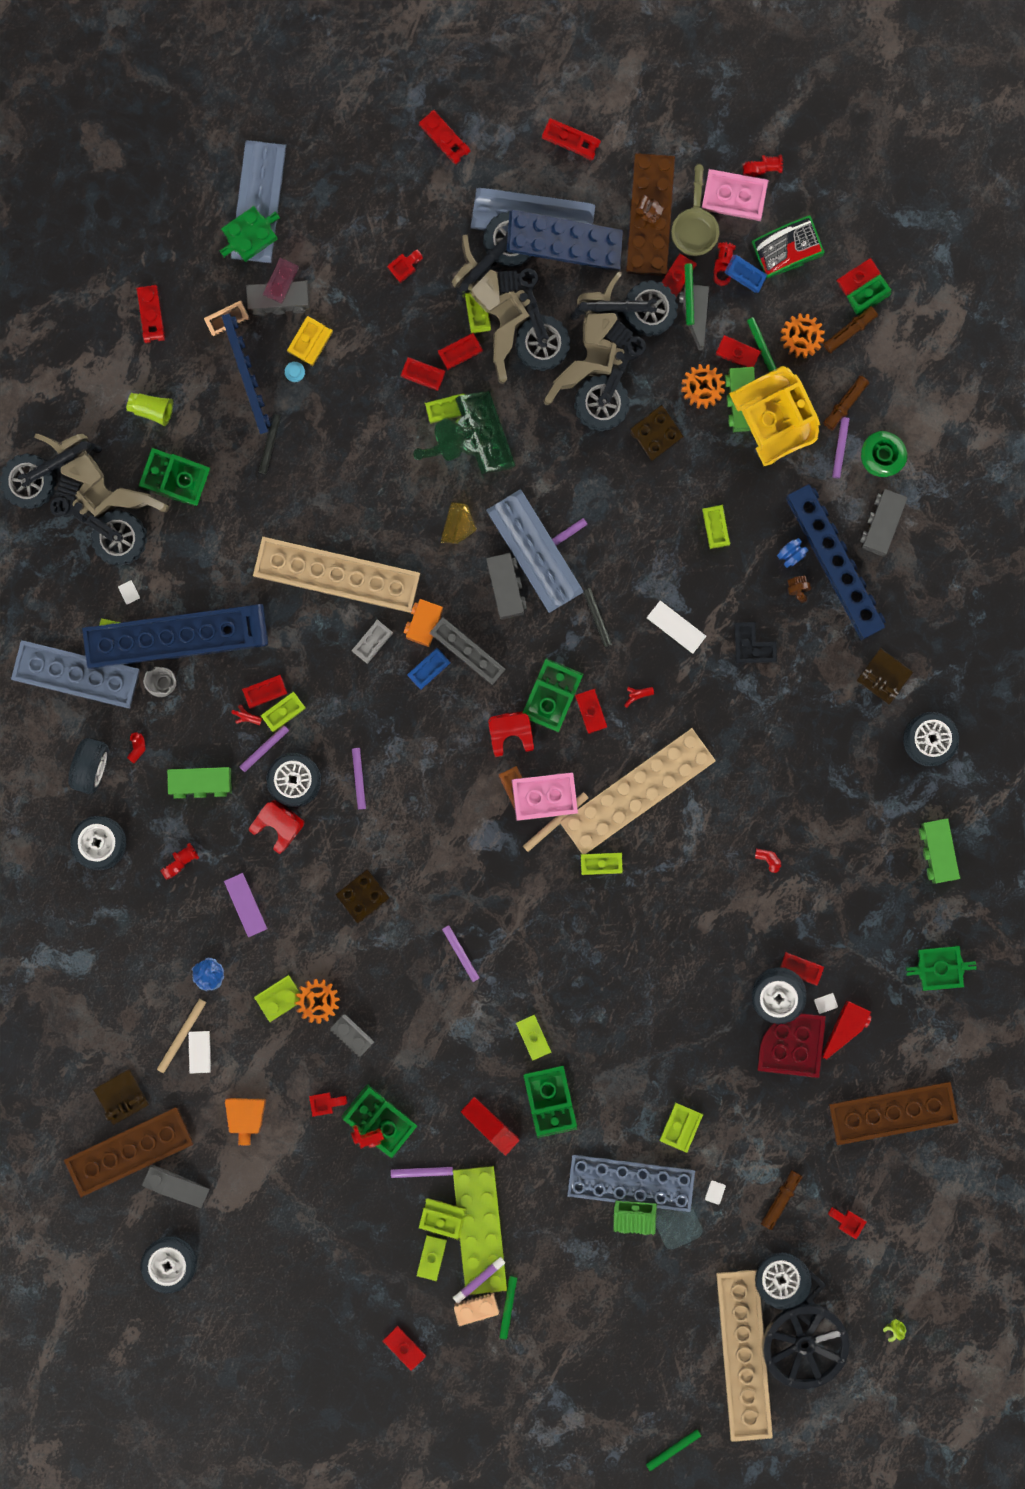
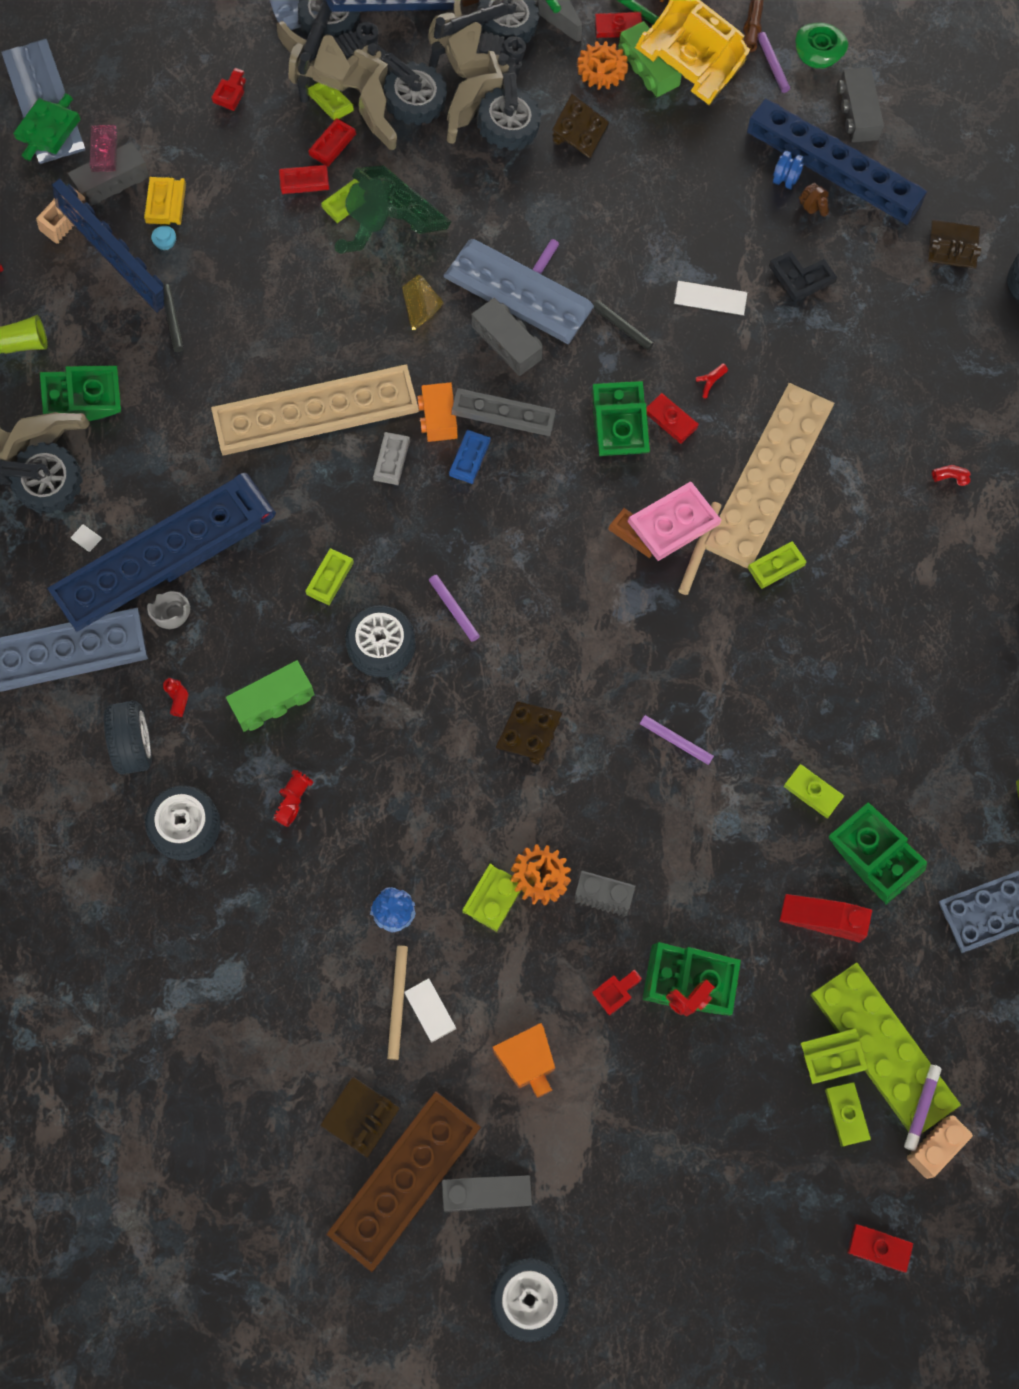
camera: 30 degrees left, 15 degrees down
medium lavender tile [224,873,267,937] -> none
red bar [231,705,262,725] -> none
medium lavender bar [239,725,289,772] -> none
red plate [242,675,288,709] -> none
red piece [249,800,304,854] -> none
medium lavender bar [391,1167,453,1178] -> none
red piece [488,711,534,757] -> none
green bar [499,1276,517,1339] -> none
lime plate [702,505,730,549] -> none

